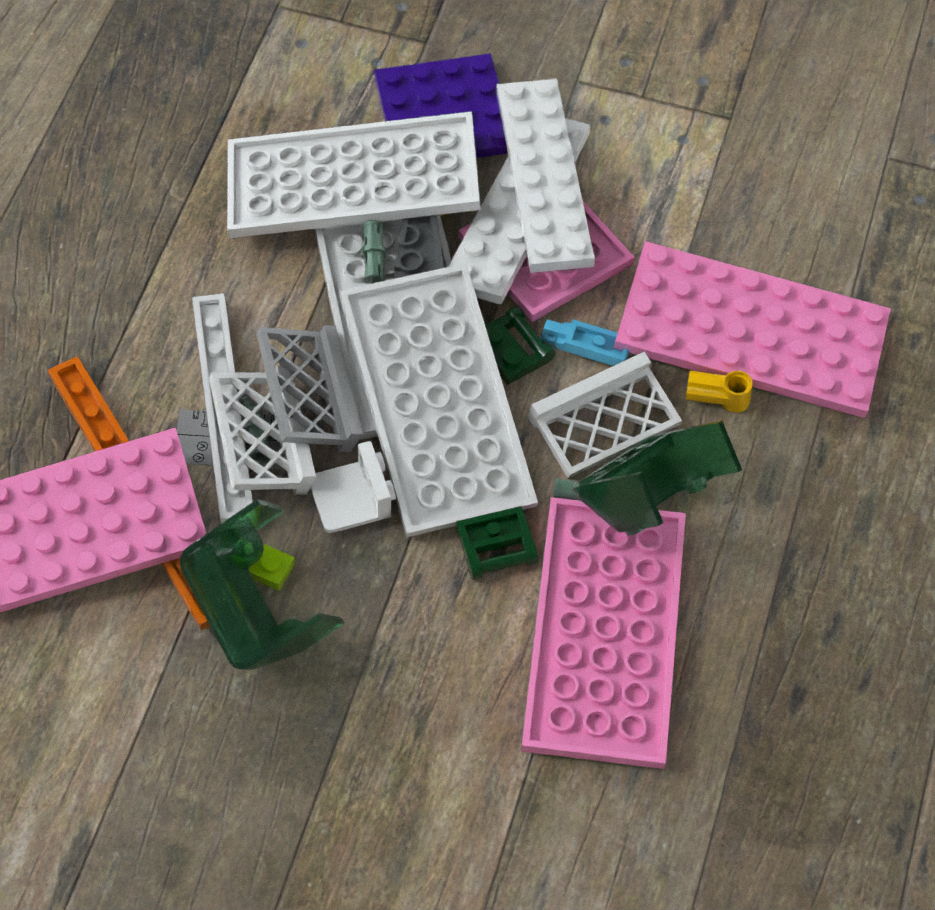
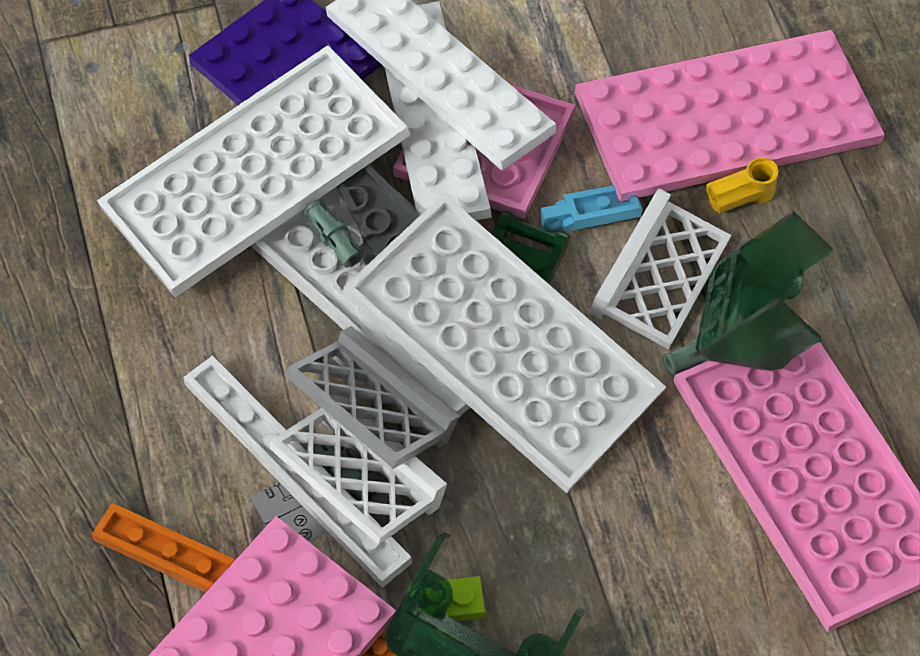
camera: 30 degrees left, 0 degrees up
white bracket [310,441,396,533] -> none
dark green plate [456,506,539,580] -> none

